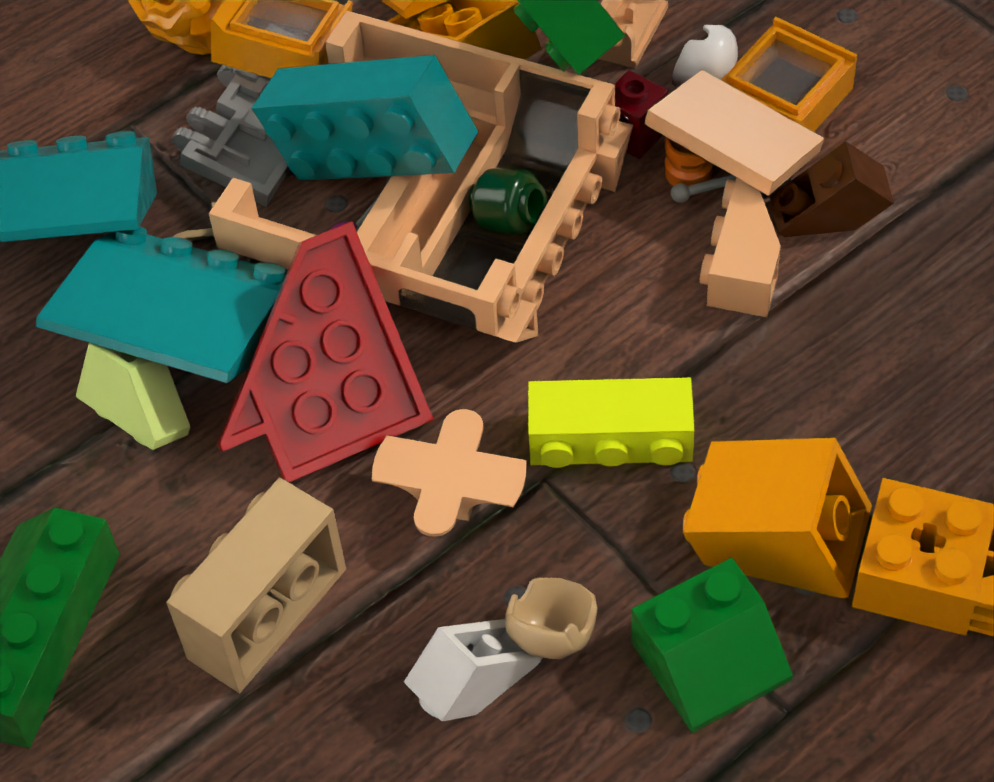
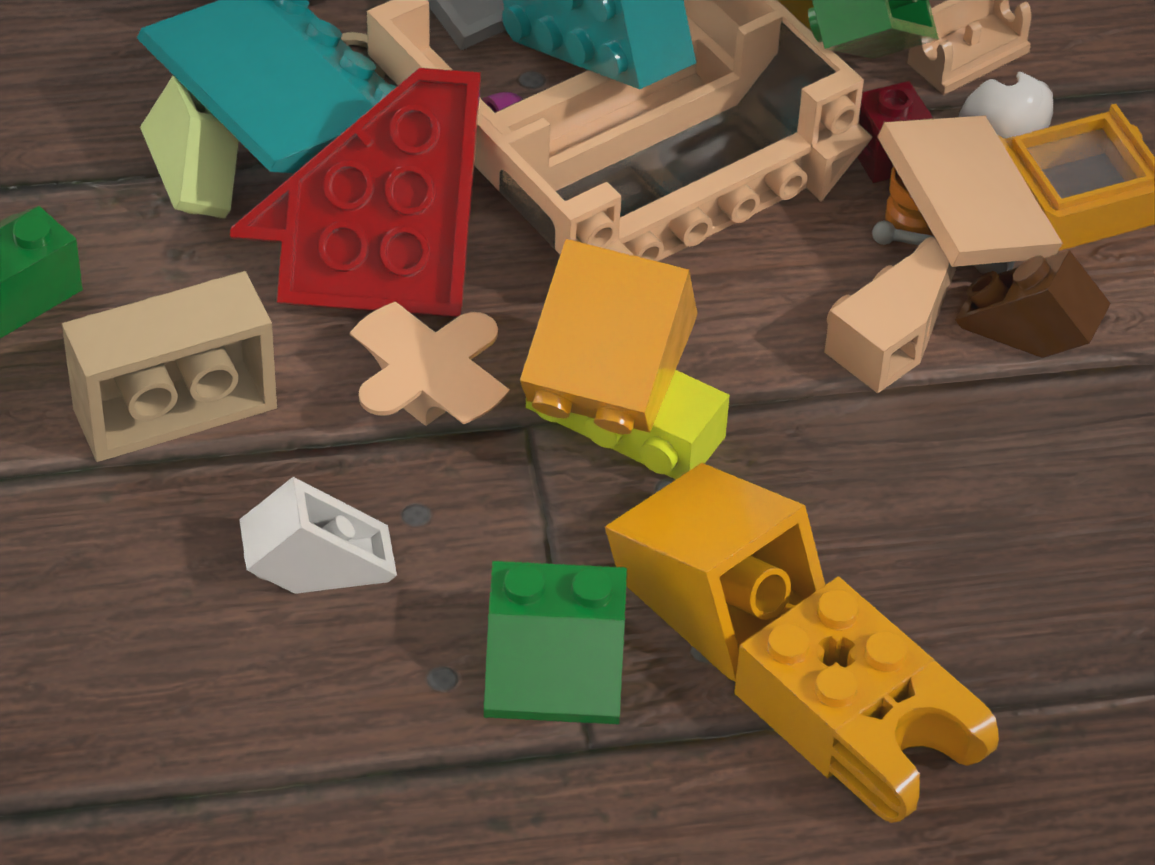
camera: 25 degrees right, 5 degrees down
dark green head [469,167,547,235] -> none
tan hair [505,578,598,659] -> none
none -> light orange slope [520,239,698,434]

